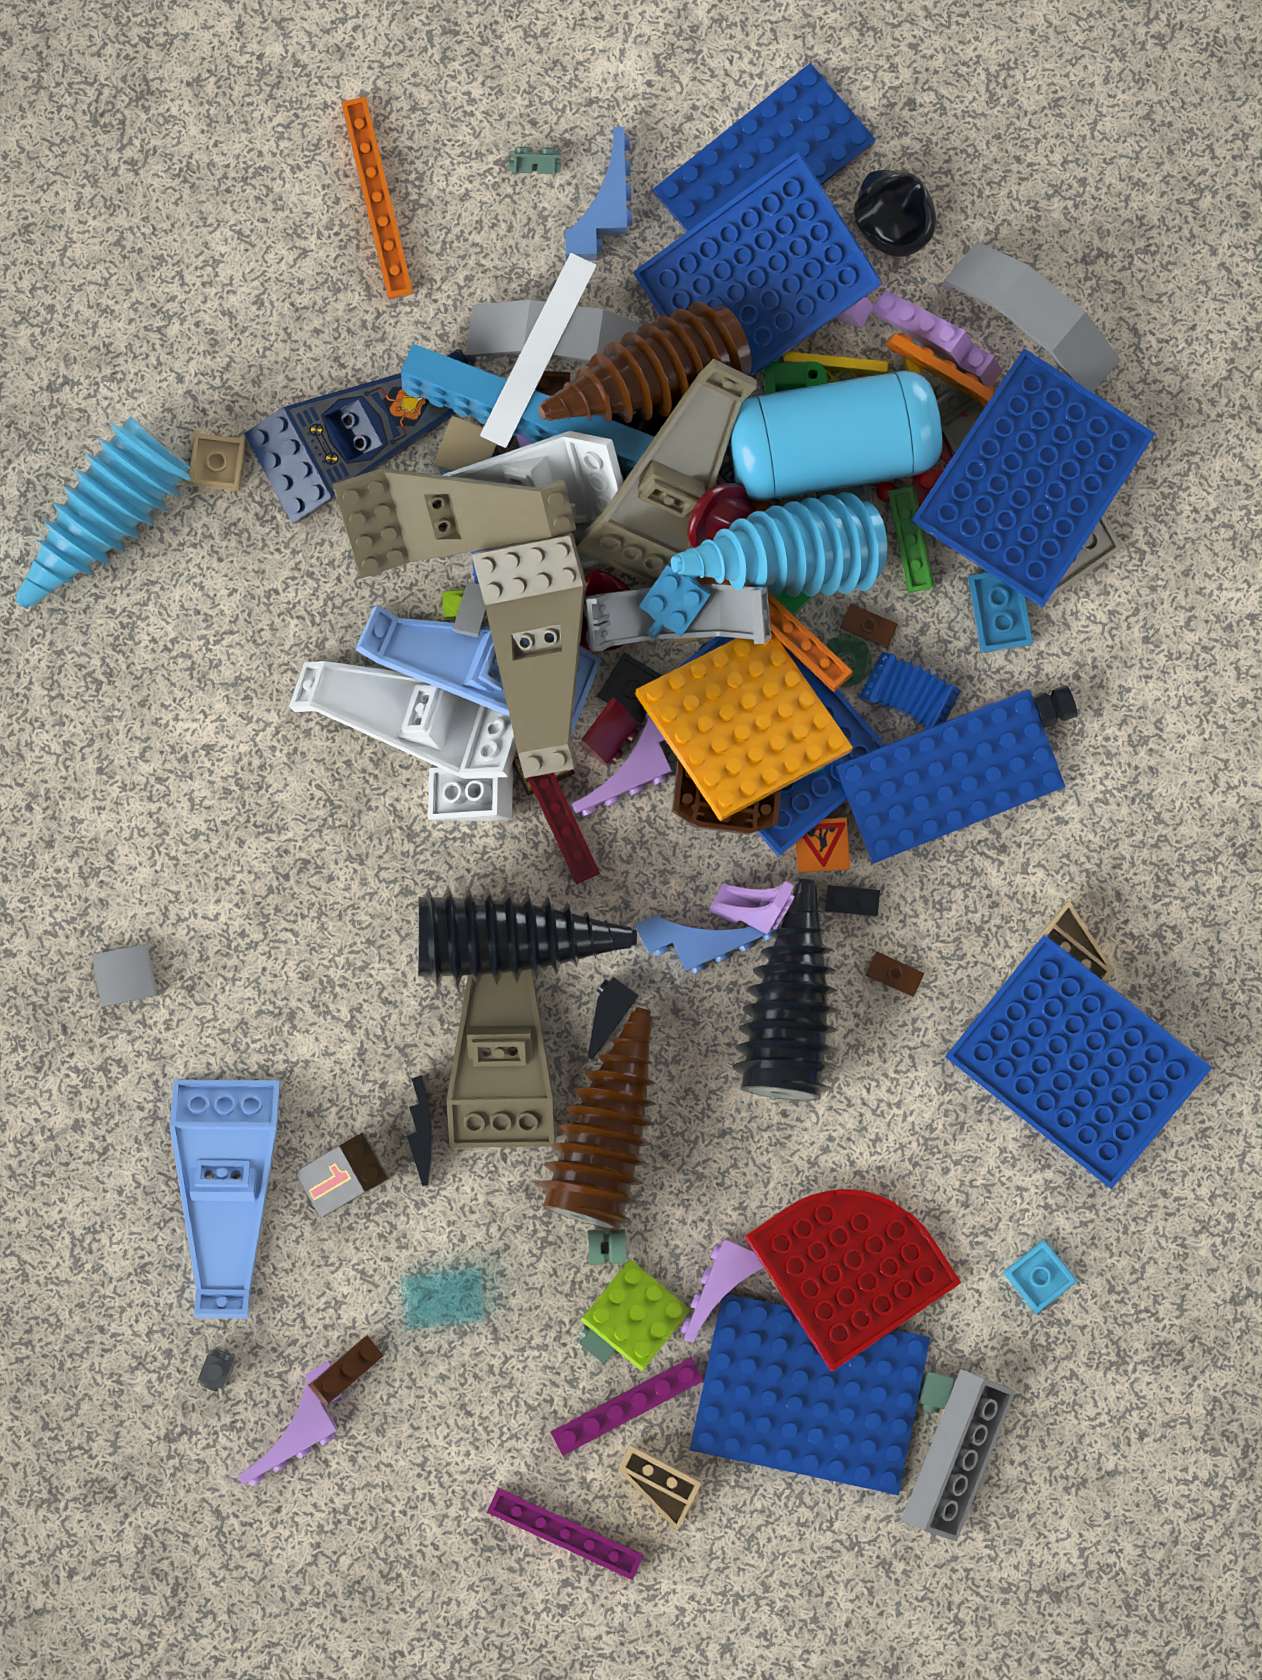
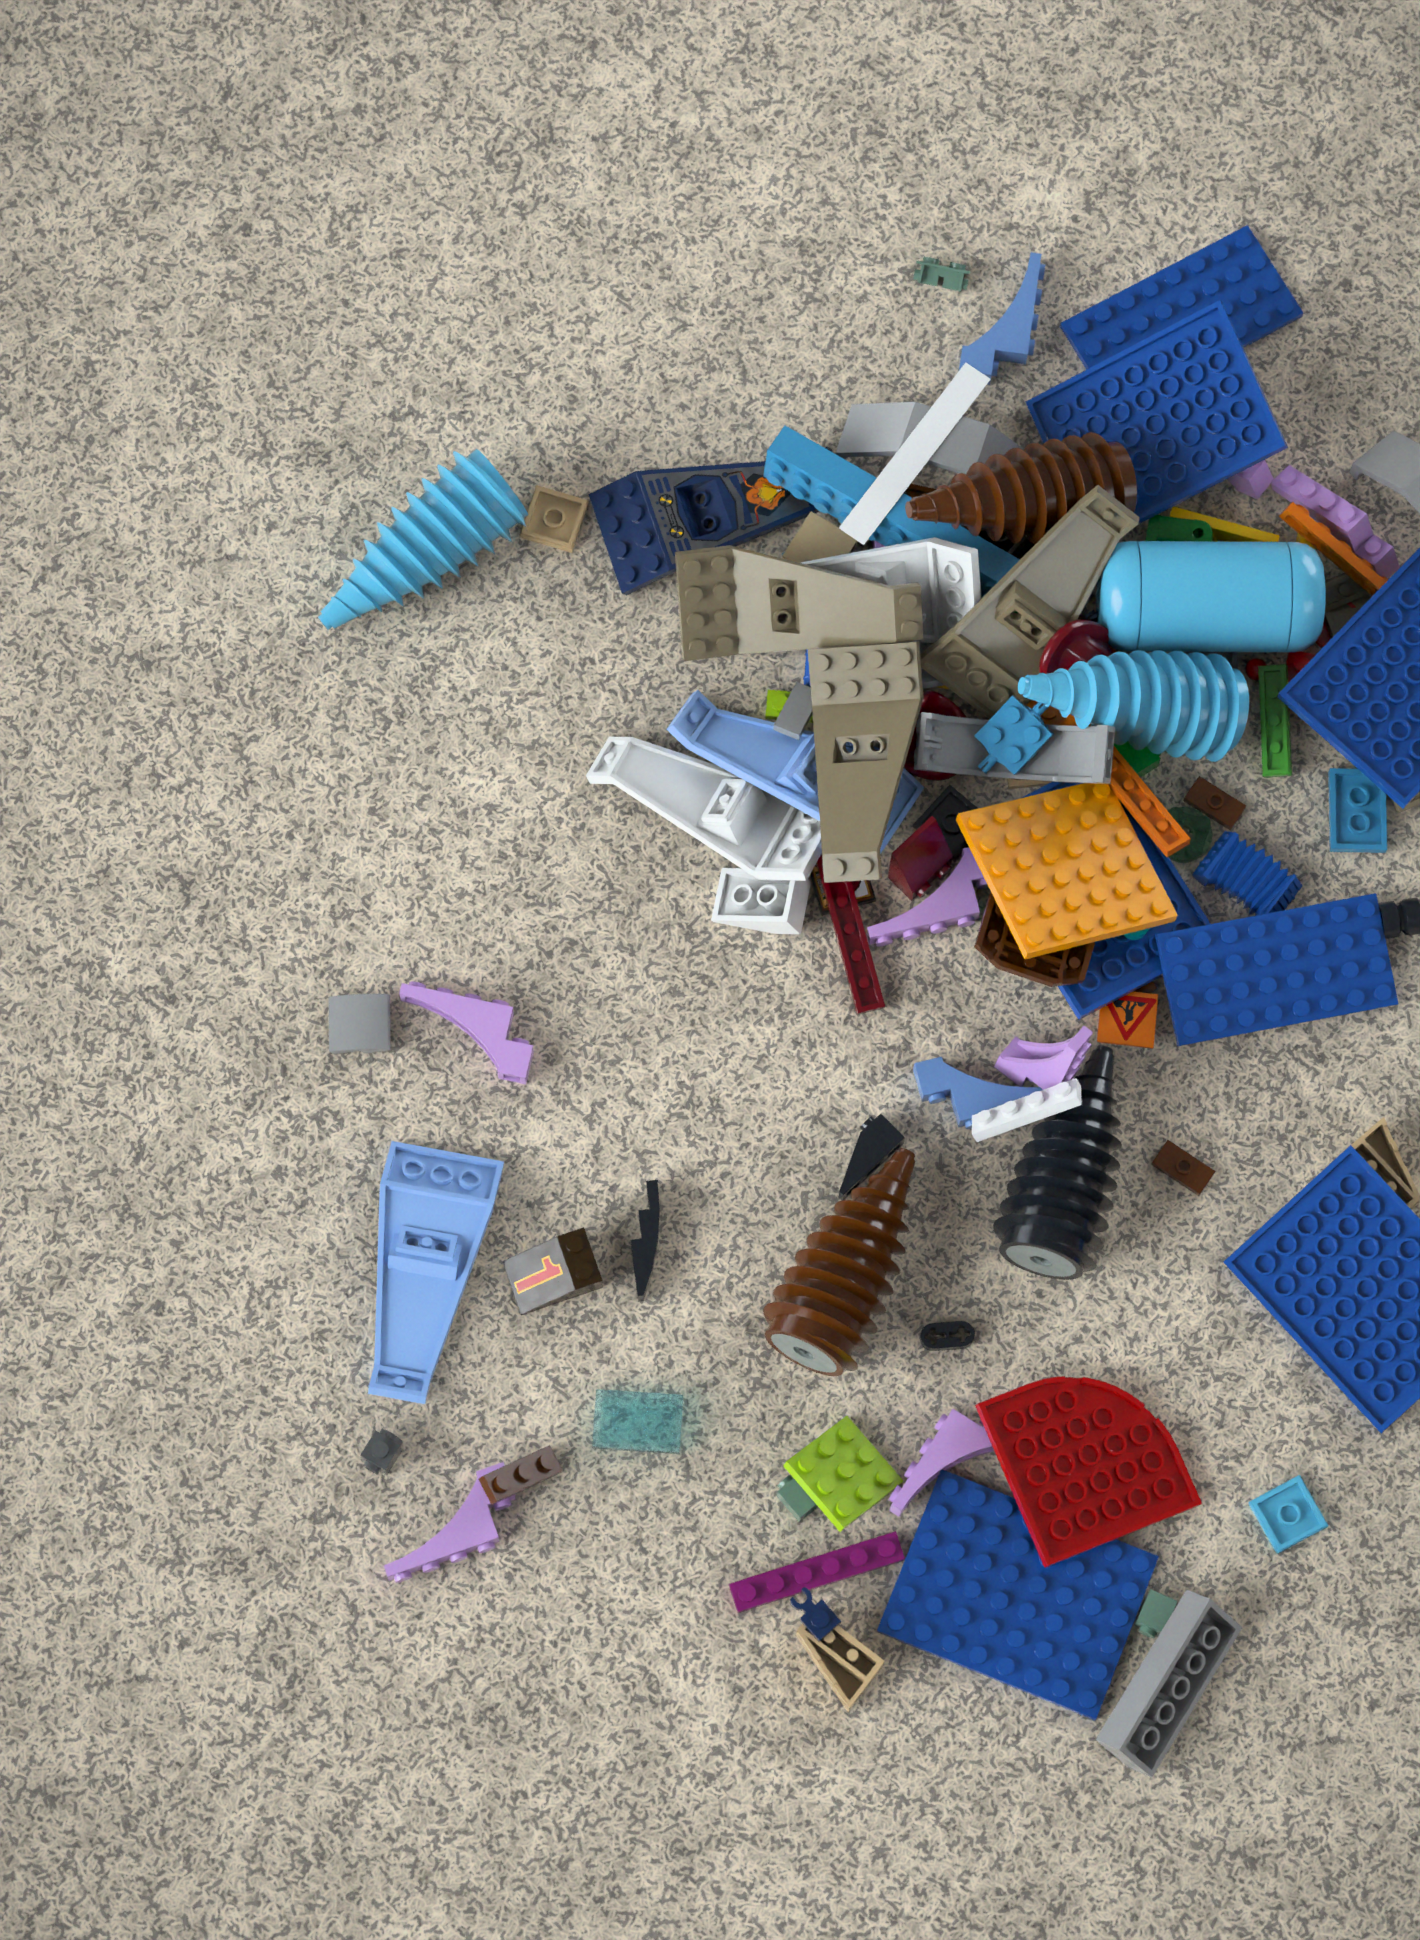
camera: 10 degrees right, 10 degrees down
orange plate [341,96,413,300] -> none
black cone [418,886,637,988] -> none
dark tan wing [446,969,555,1148] -> none
magenta plate [487,1487,644,1580] -> none
sand green wheel [588,1229,627,1265] -> none
black plate [825,885,880,917] -> none
black piece [853,170,936,257] -> none
none -> lavender arch [399,981,534,1084]
none -> dark blue plate [790,1587,841,1642]
none -> black beam [920,1321,975,1351]
none -> white plate [972,1078,1082,1142]

